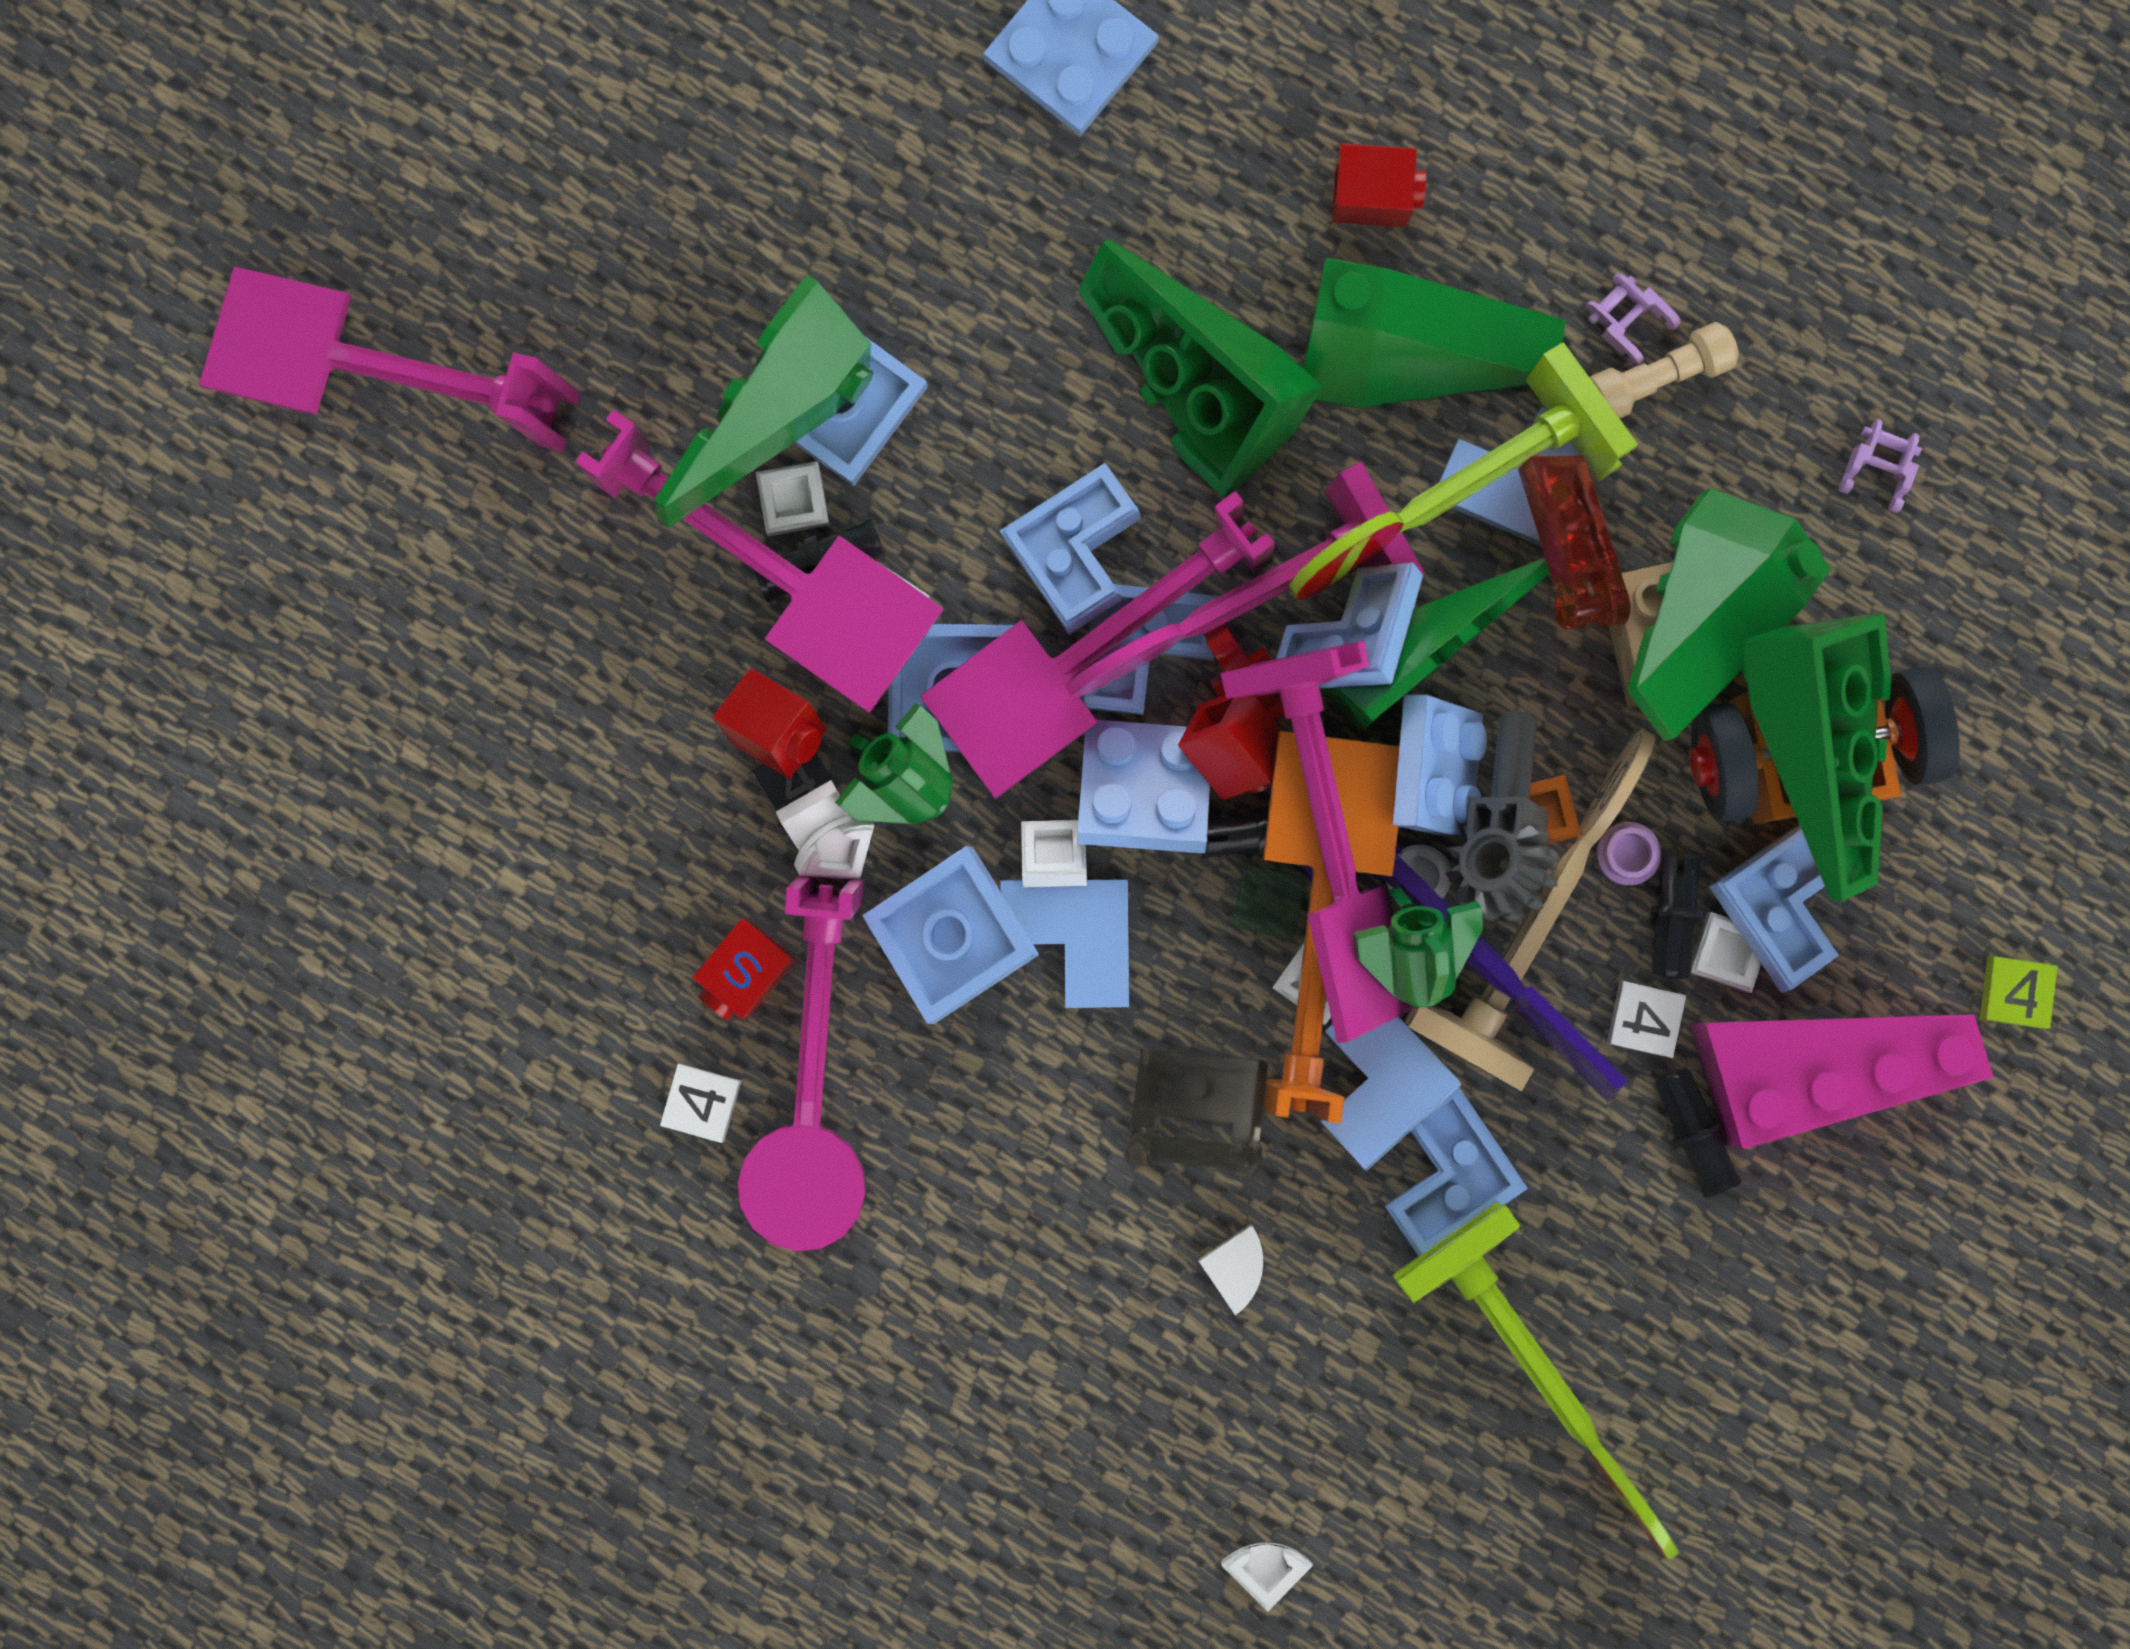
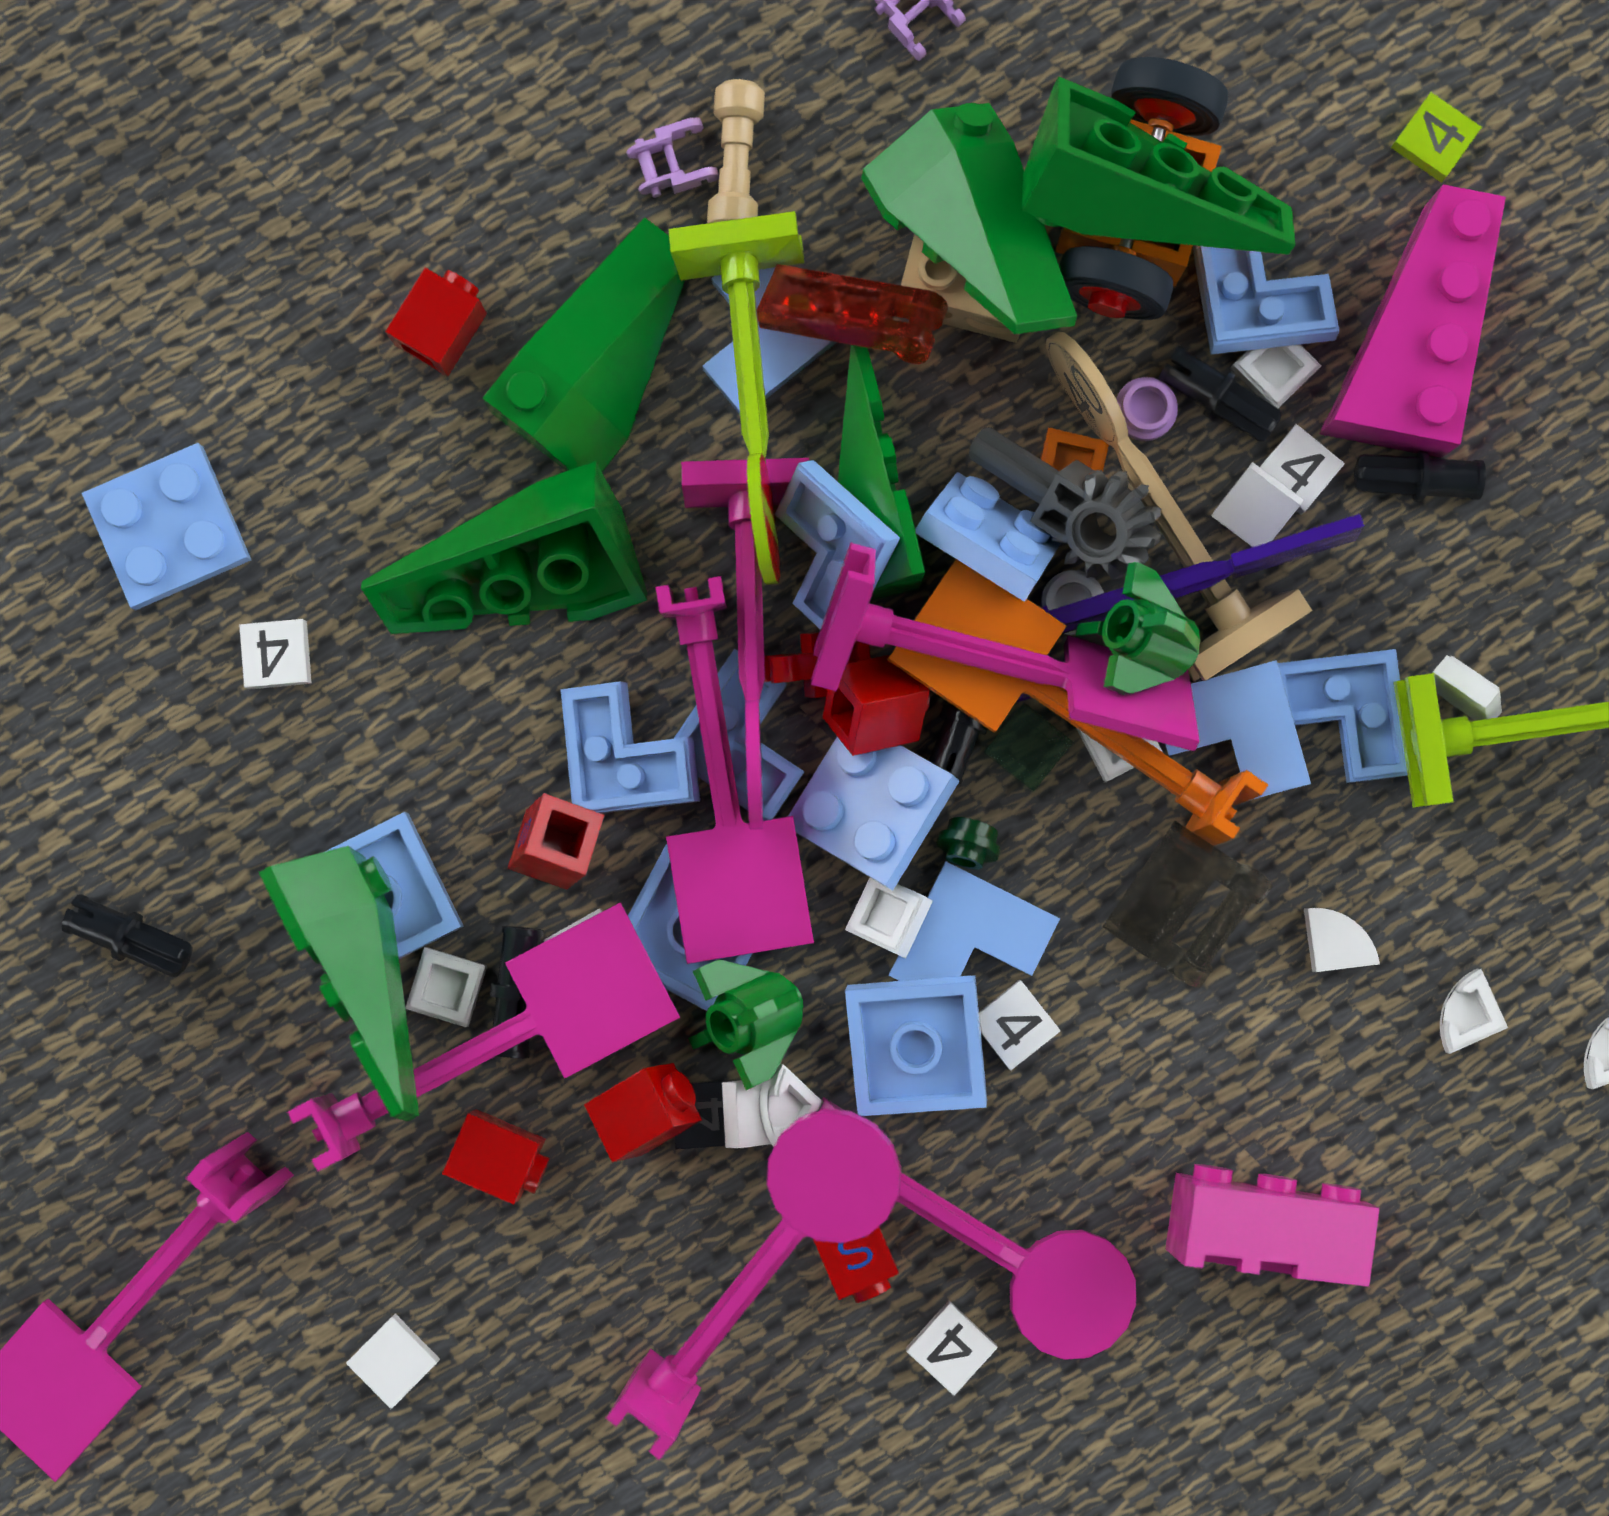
camera: 65 degrees left, 0 degrees up
none -> black axle [62,894,193,977]
none -> white tile [239,619,312,689]
none -> white tile [346,1313,440,1409]
none -> red brick [442,1109,550,1205]
none -> red brick [507,793,604,890]
none -> dark pink piece [606,1109,901,1460]
none -> dark green plate [936,817,1001,870]
none -> white tile [979,980,1061,1071]
none -> dark pink wedge [1165,1164,1380,1287]
none -> white tile [1211,462,1303,547]
none -> white tile [1433,655,1502,721]
none -> white tile [1440,969,1508,1054]

